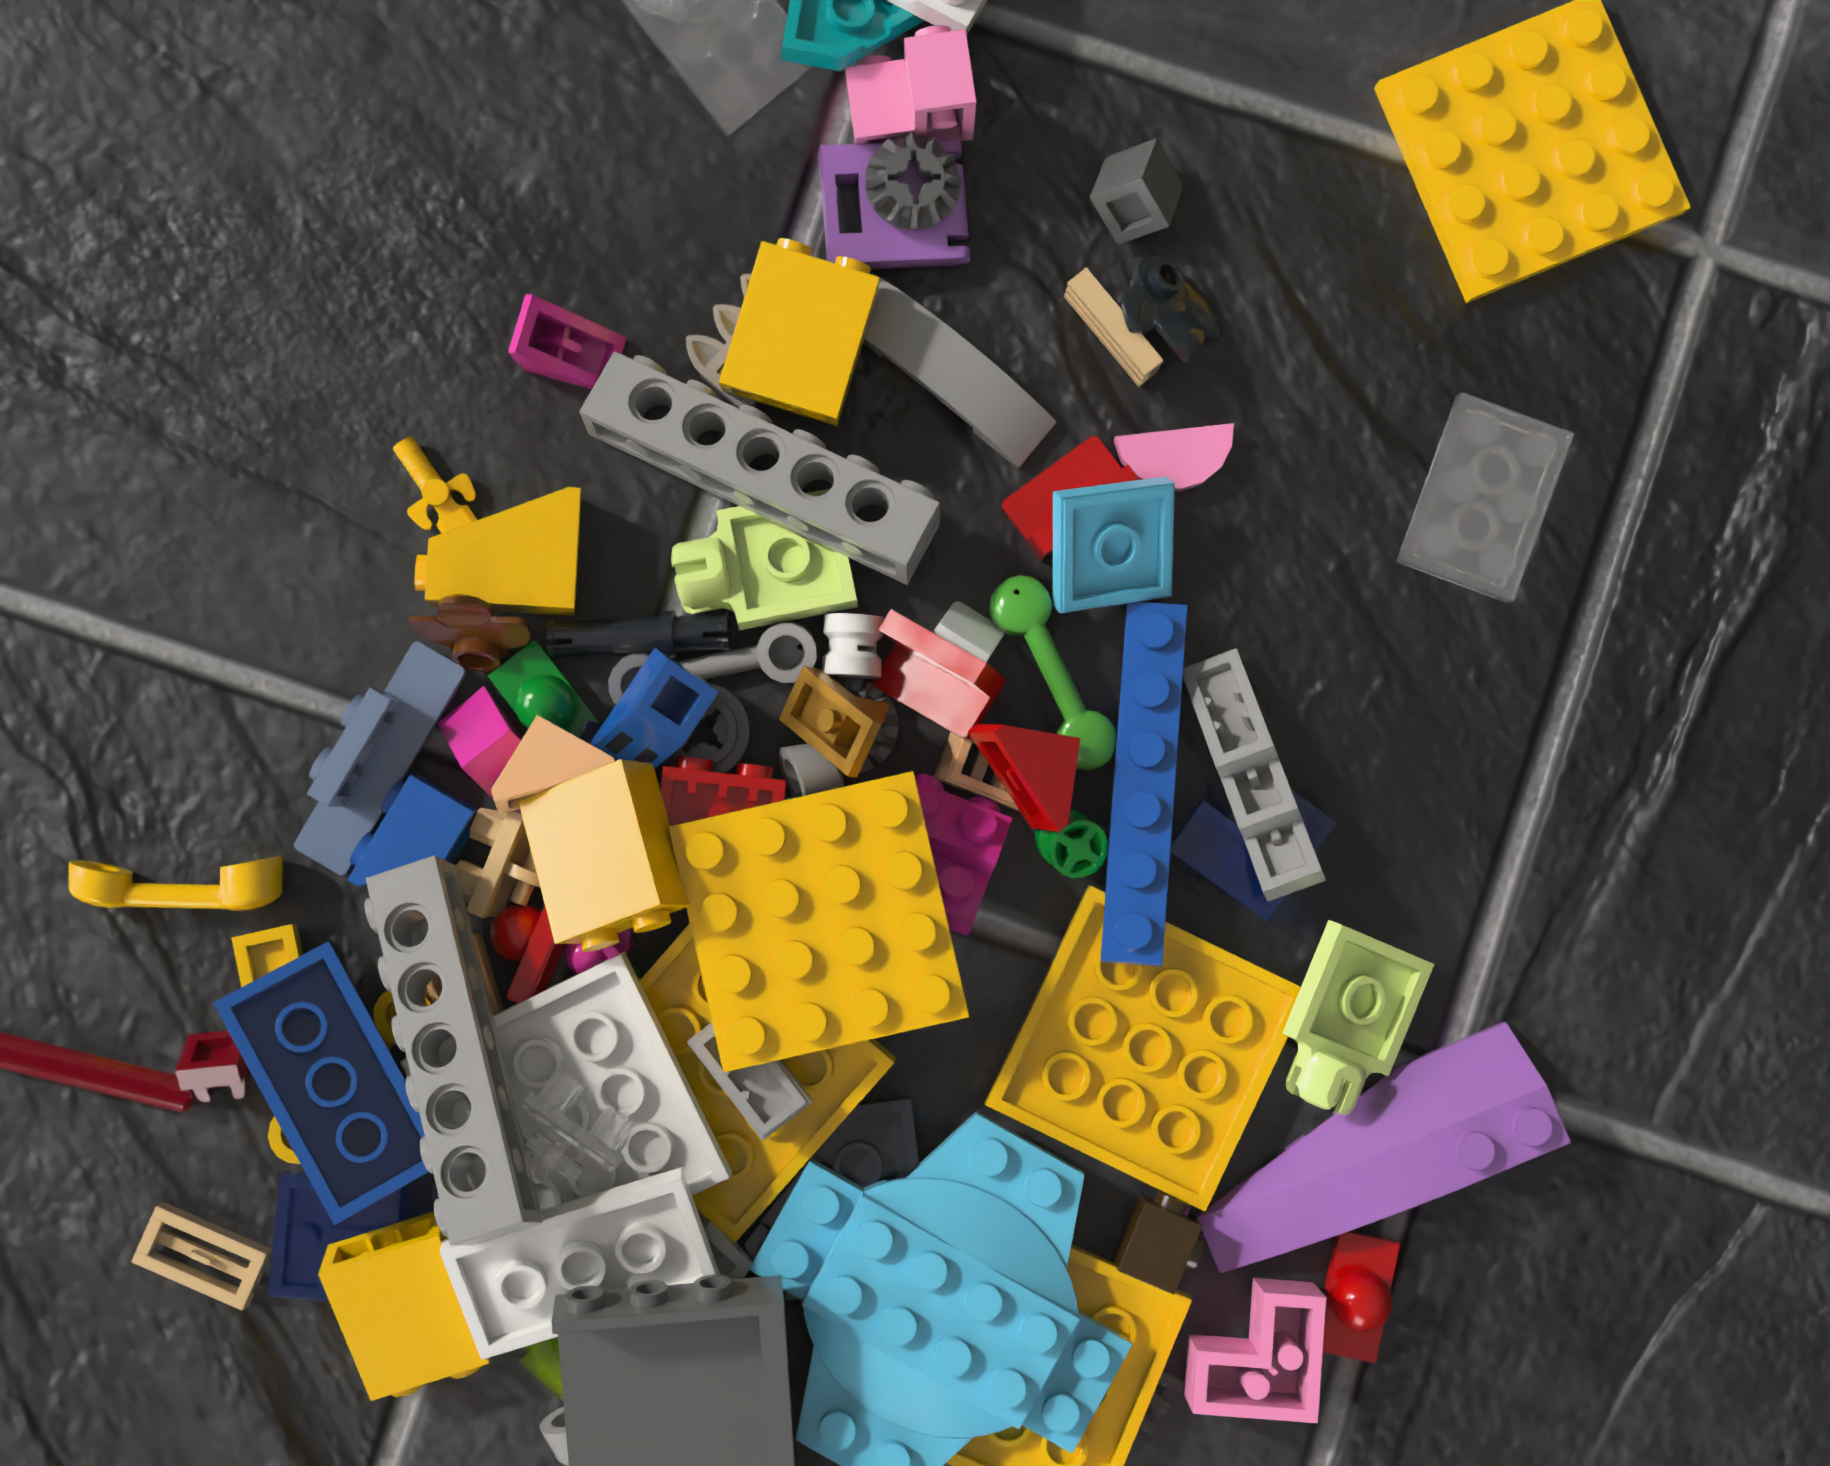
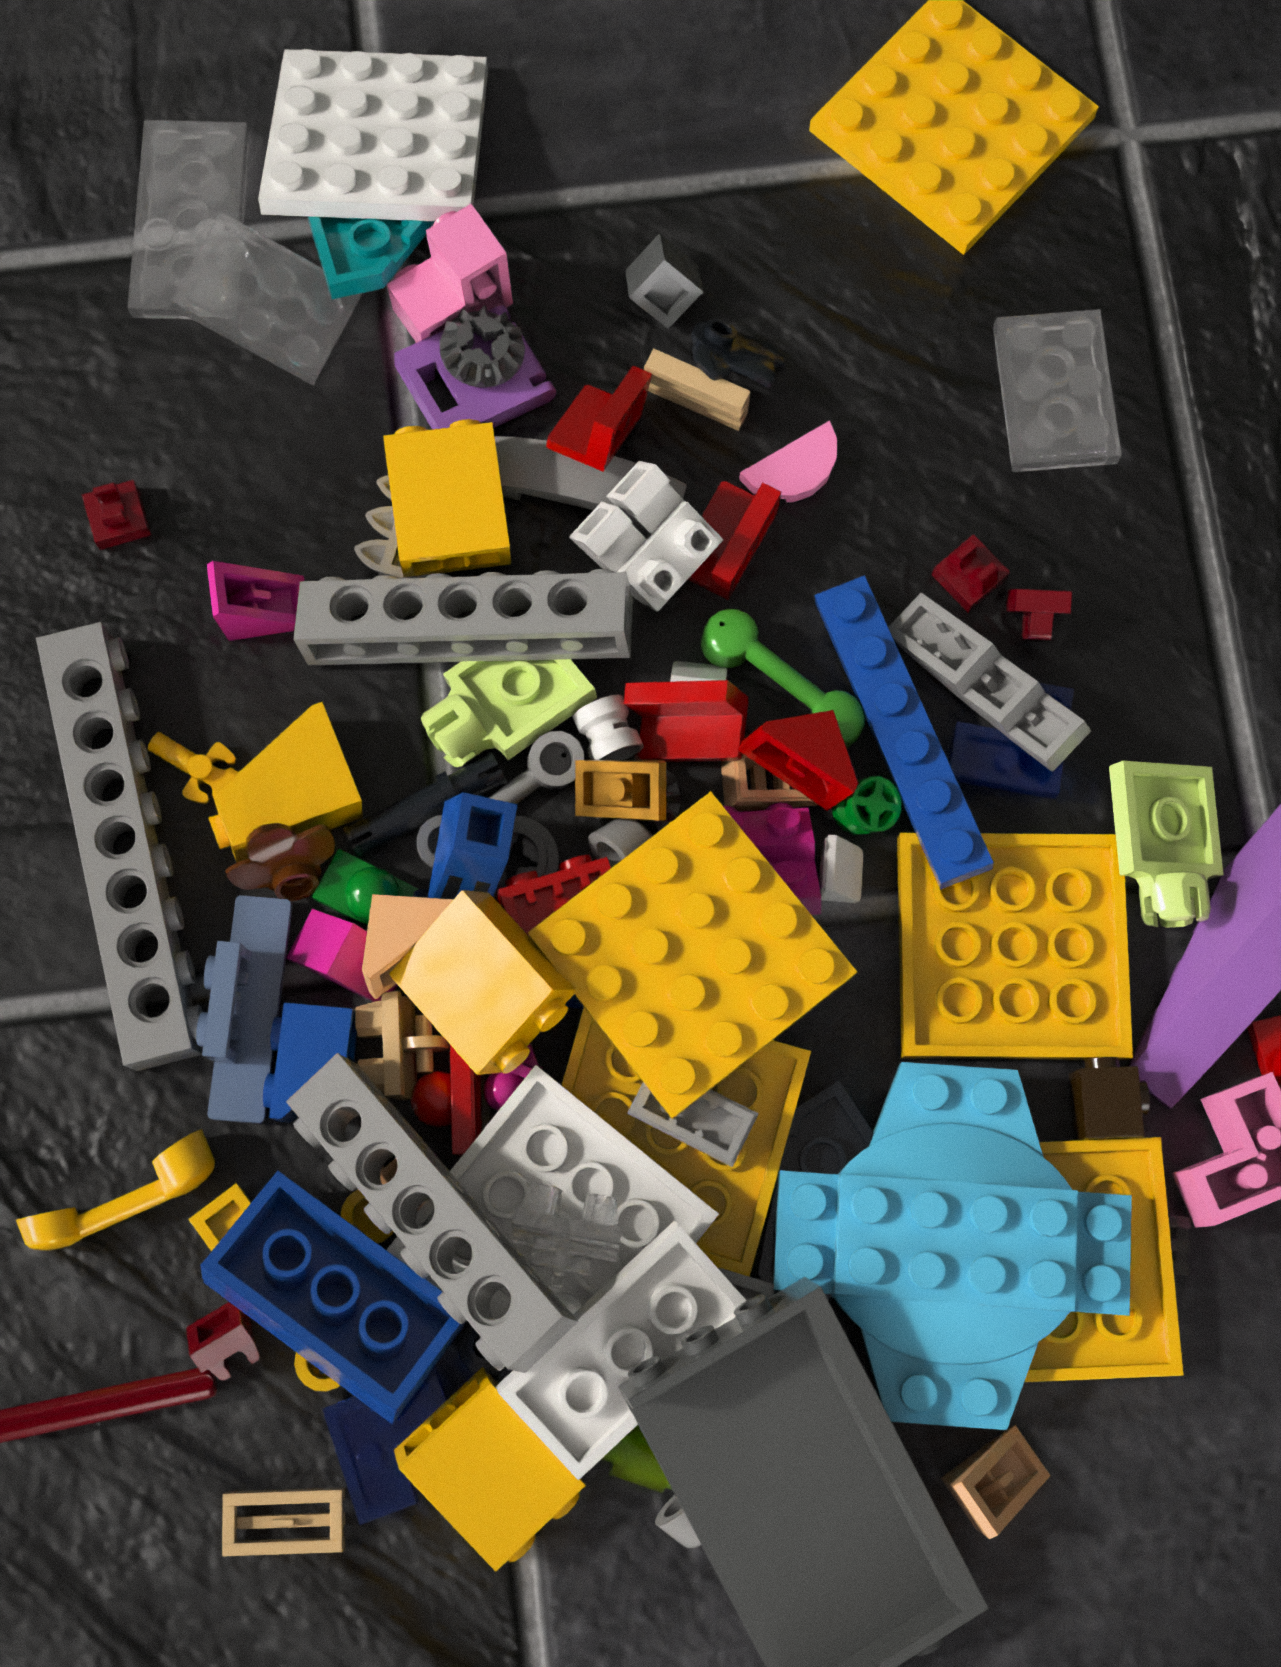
camera: 25 degrees left, 10 degrees down
medium azure tile [1053,476,1175,613] -> none
none -> light grey brick [36,622,203,1071]
none -> dark red tile [82,480,152,550]
none -> red panel [546,366,653,472]
none -> white hips [569,461,723,612]
none -> white slope [819,835,863,903]
none -> dark red tile [931,534,1010,613]
none -> dark red tile [1007,589,1072,640]

